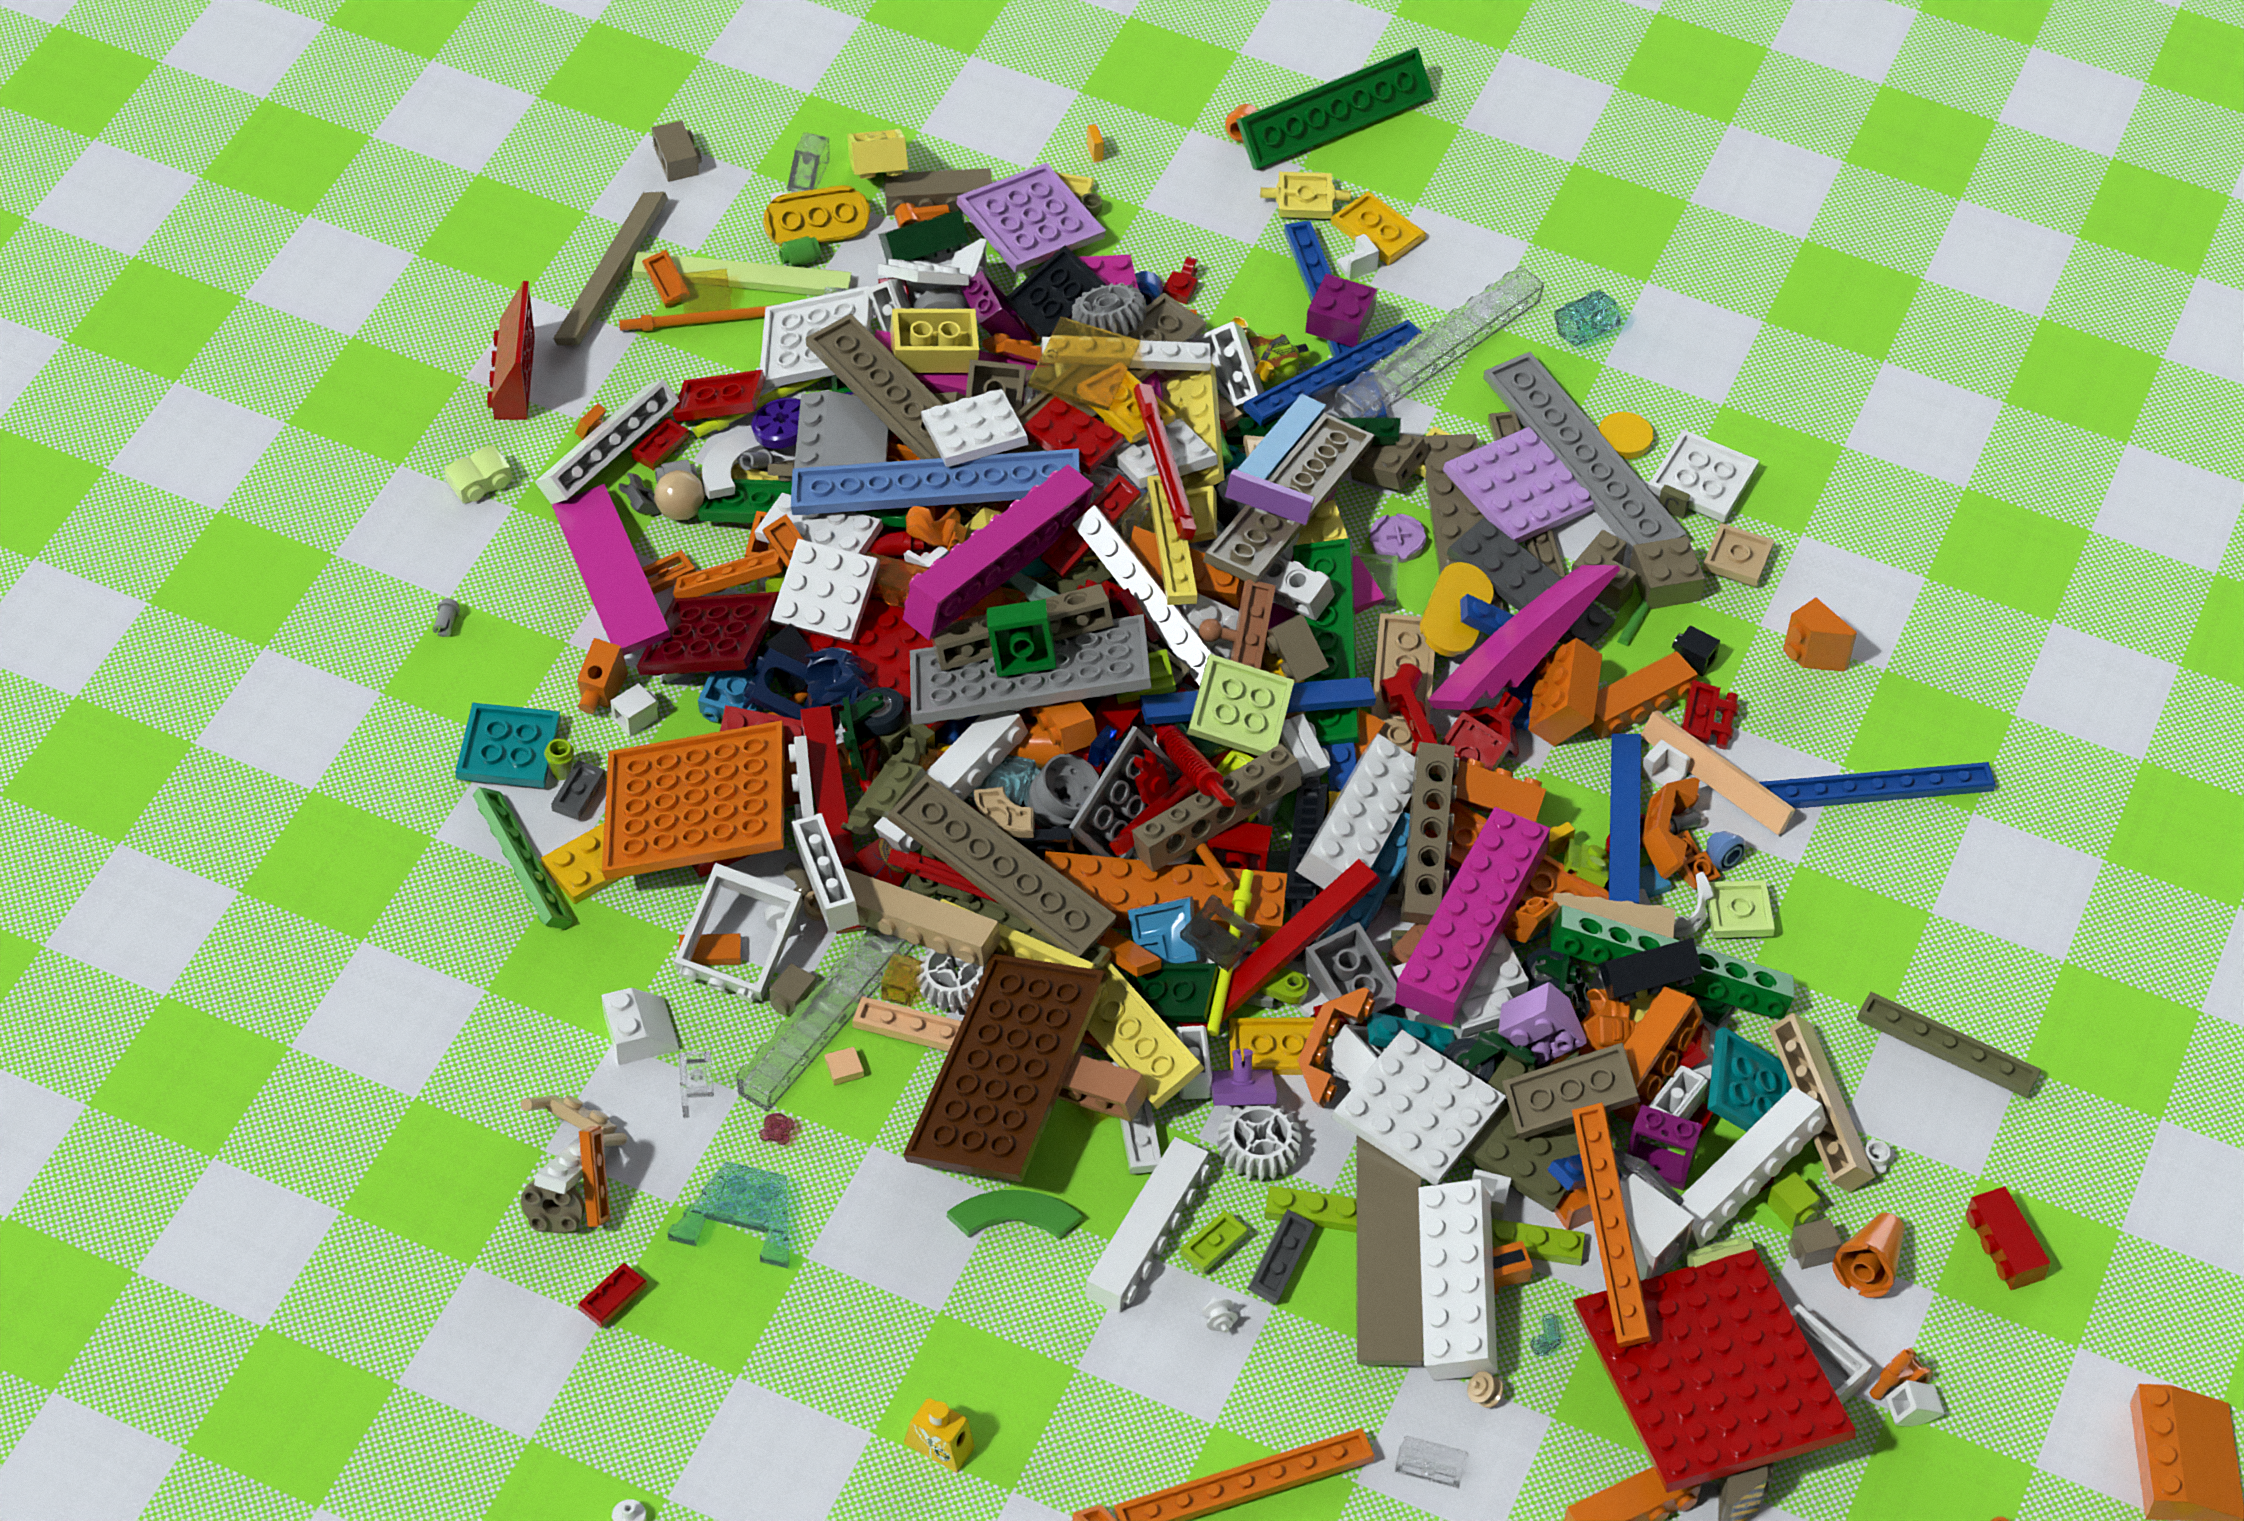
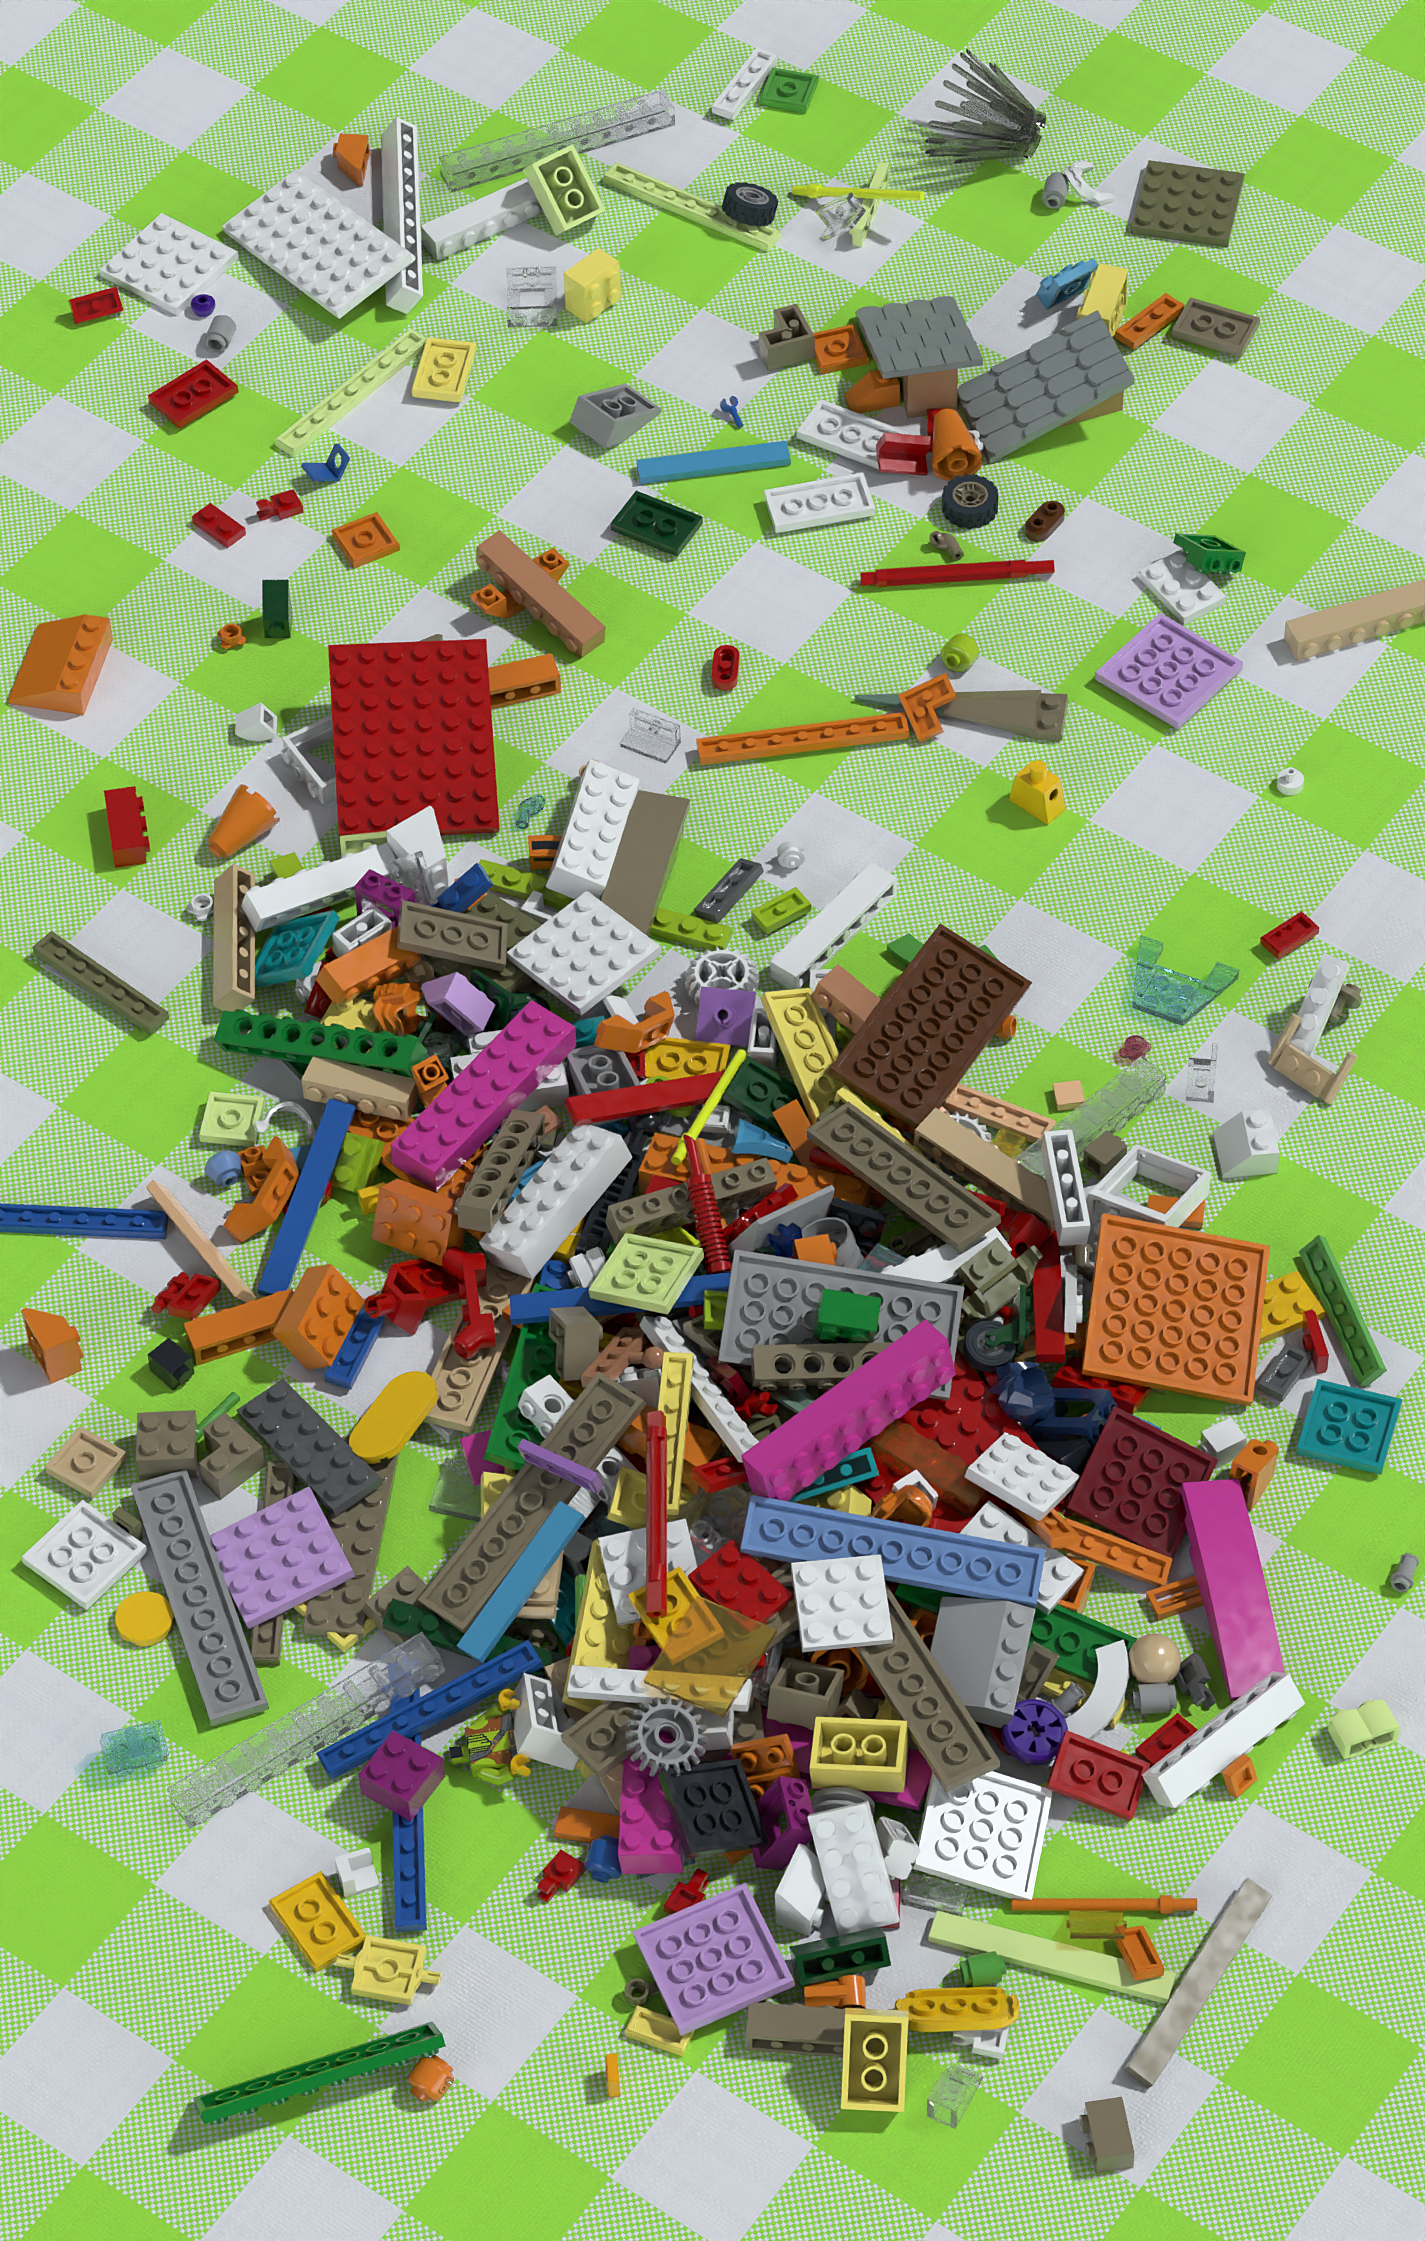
camera: 165 degrees left, 0 degrees up
red slope [487,281,535,420] -> none
lime cone [544,739,574,780] -> none
orange tile [579,1126,610,1227] -> none
tan tile [974,787,1035,838] -> none
clear smoke plate [1180,894,1262,972] -> none
lavender tile [1370,514,1426,563] -> none
dark pink slope [1428,565,1621,710] -> none
blue plate [1460,594,1514,636] -> none
orange plate [1572,1102,1652,1348] -> none
black brick [1598,938,1703,1003] -> none
white panel [1641,739,1690,788] -> none
dark tan brick [1788,1218,1842,1270] -> none
orange piece [1870,1348,1933,1400] -> none
none -> red plate [1302,1310,1329,1374]

